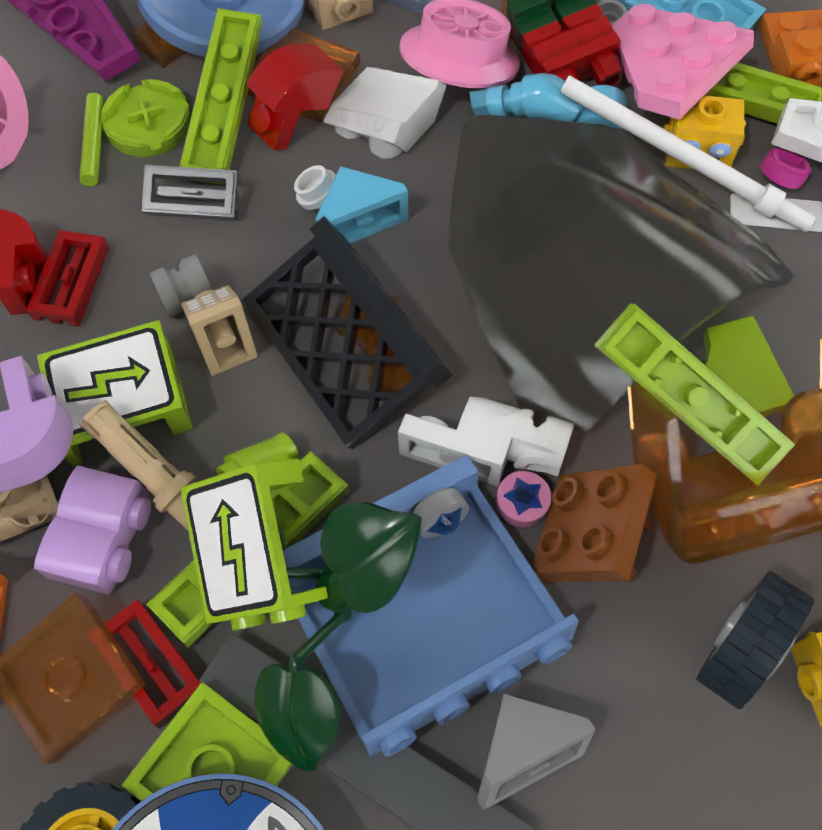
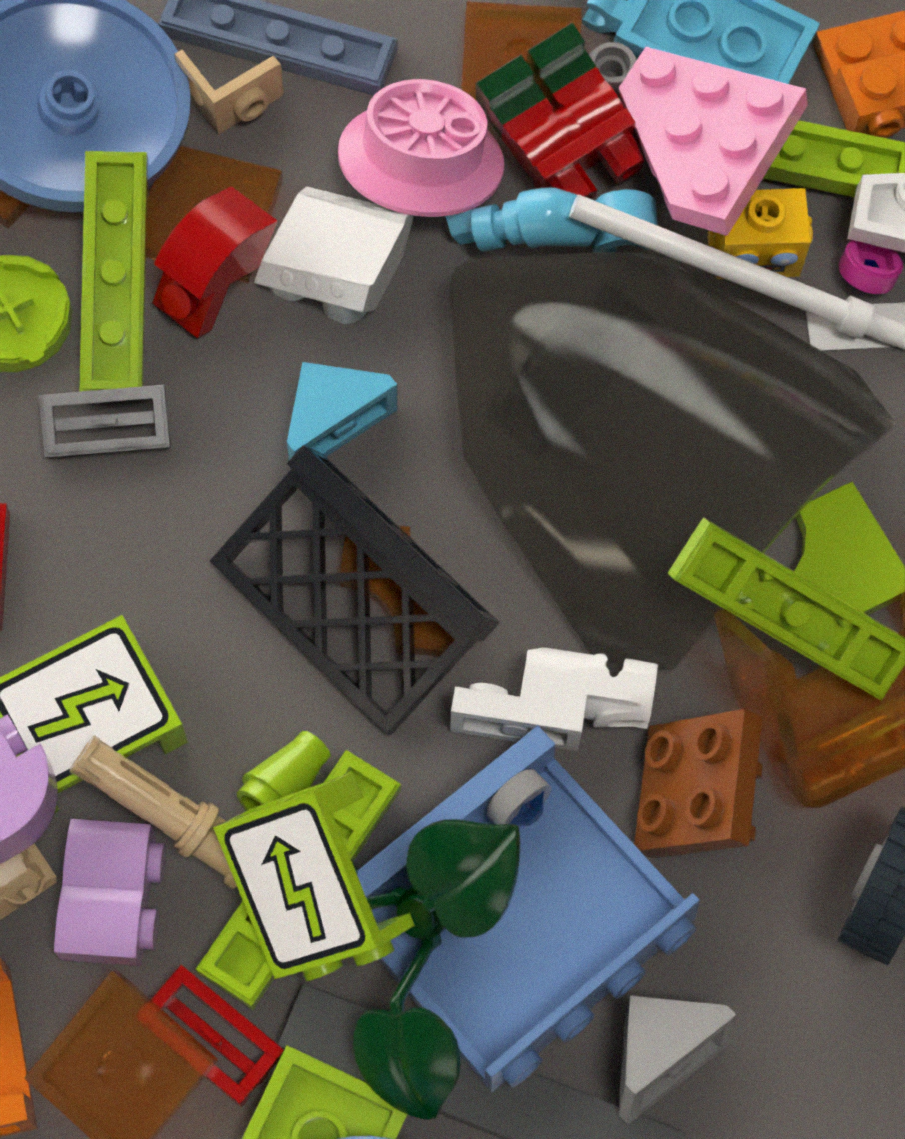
camera: 15 degrees left, 5 degrees up
light grey wheel [149,254,212,318] -> none
tan slope [181,285,258,376] -> none
white plate [294,165,336,210] -> none
bright pink tile [496,471,551,528] -> none

